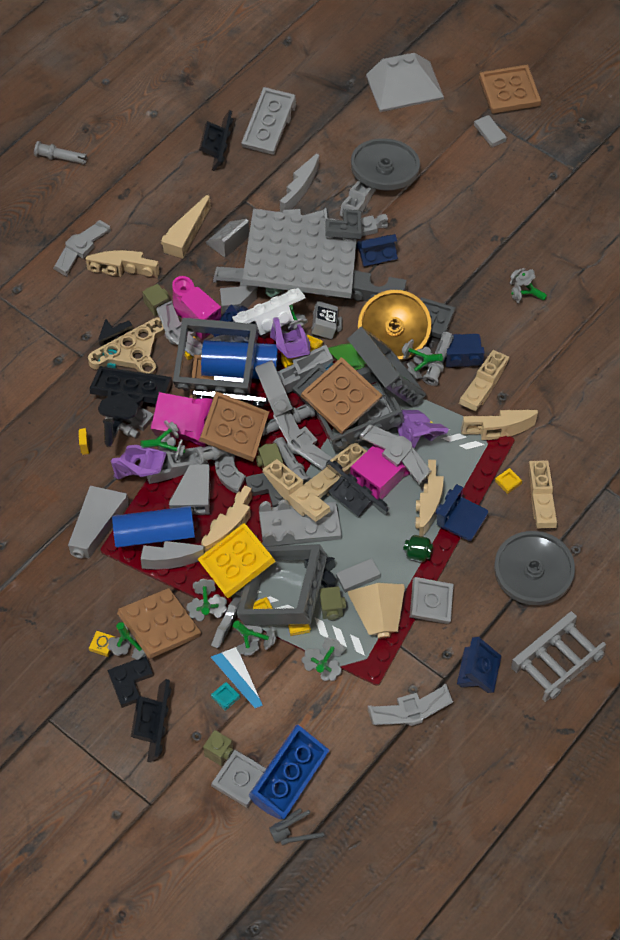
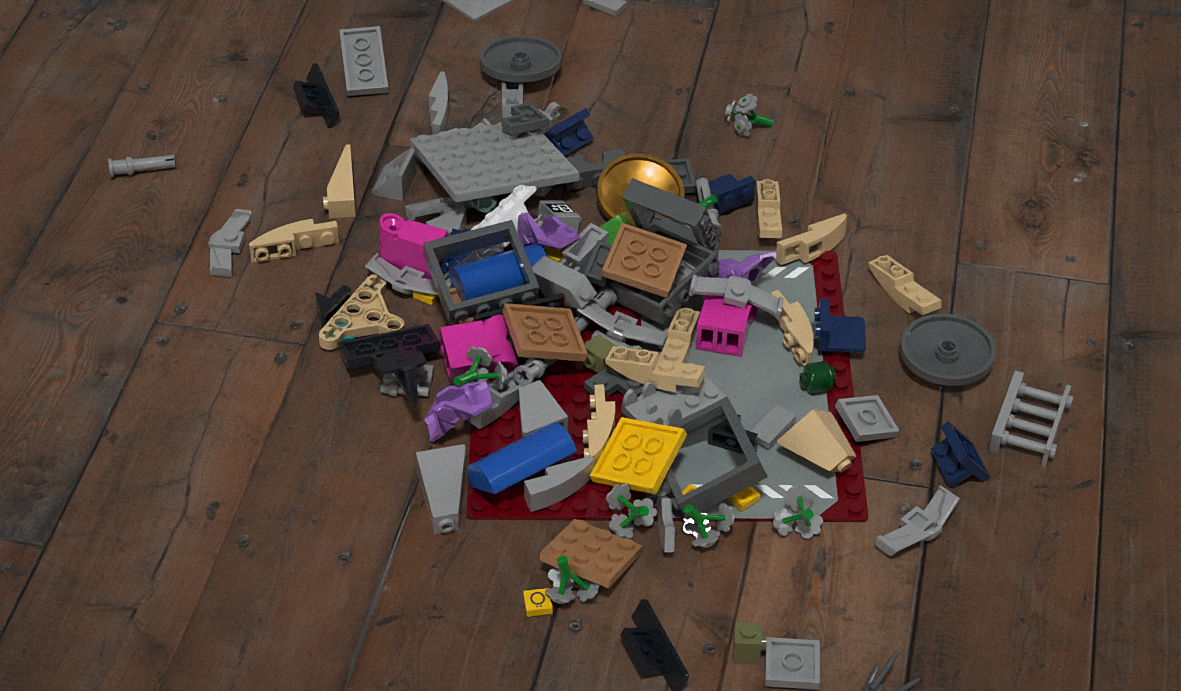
camera: 30 degrees left, 15 degrees down
yellow tile [79,428,89,455] -> none
black plate [108,656,153,708] -> none
olive brick [142,284,169,317] -> none
dark azure sticker [211,647,262,708] -> none
teal tile [211,682,240,711] -> none
light grey tile [215,453,246,493] -> none
blue brick [249,724,330,819] -> none
olive brick [319,586,346,620] -> none
black bracket [326,460,389,517] -> none
yellow tile [495,468,522,494] -> none

